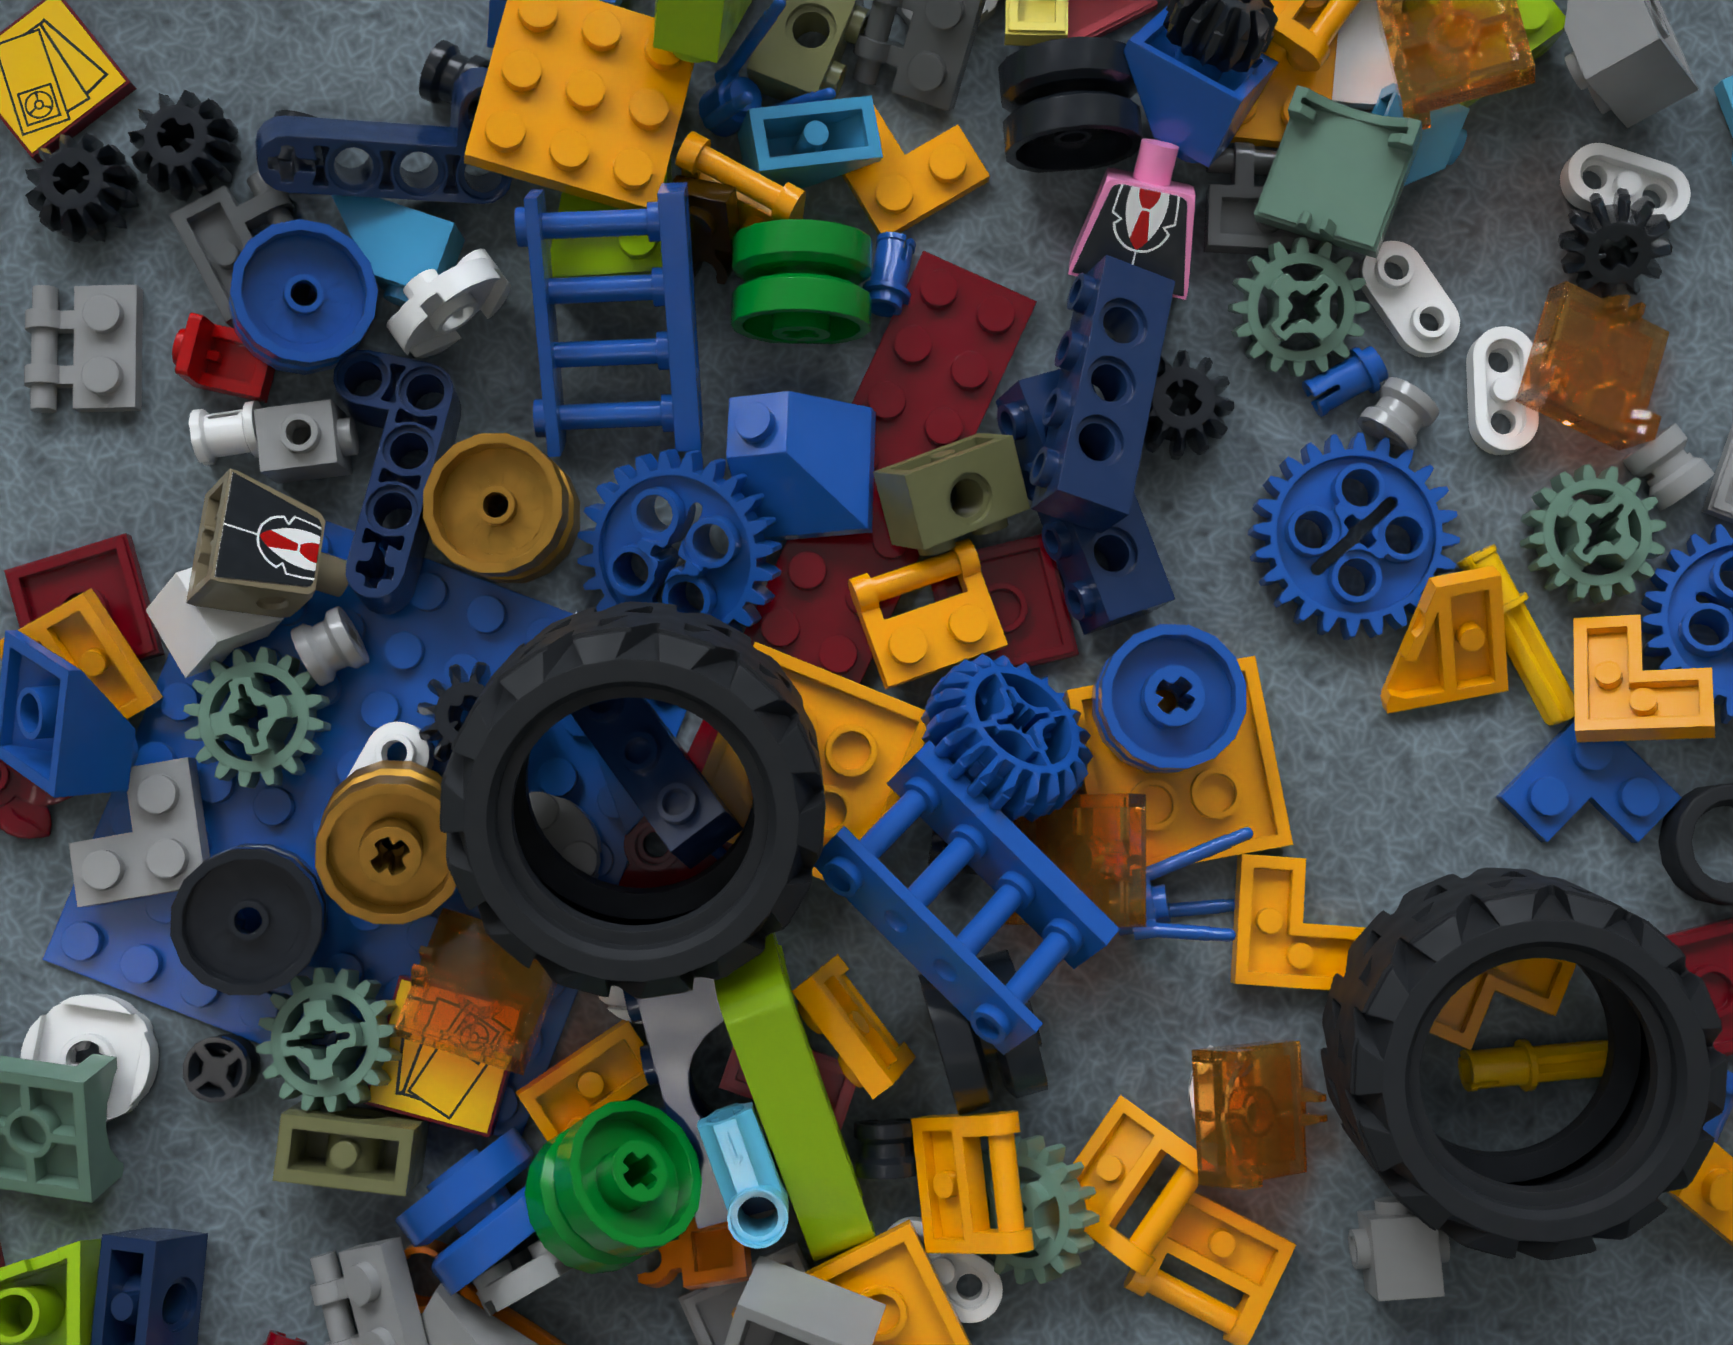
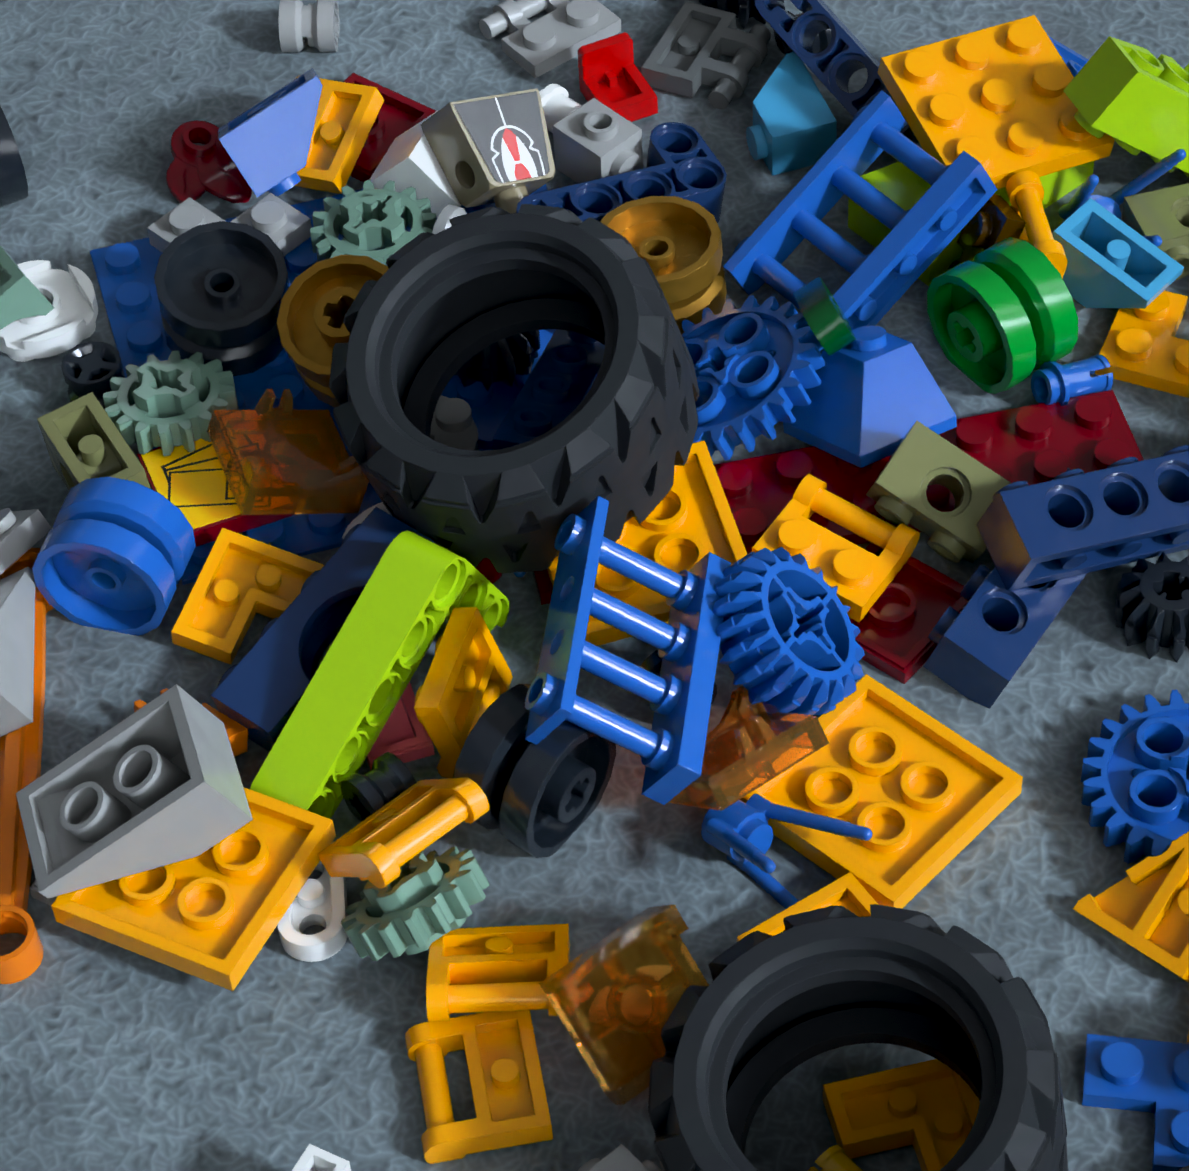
camera: 55 degrees right, 35 degrees down
blue wheel [228,219,378,375] -> none
white plate [386,248,511,358] -> none
light grey plate [473,1240,572,1317] -> none
green wheel [524,1100,702,1274] -> none
medium azure piece [697,1102,789,1249] -> none
blue wheel [1092,624,1246,773] -> none
none -> dark green beam [793,276,856,356]

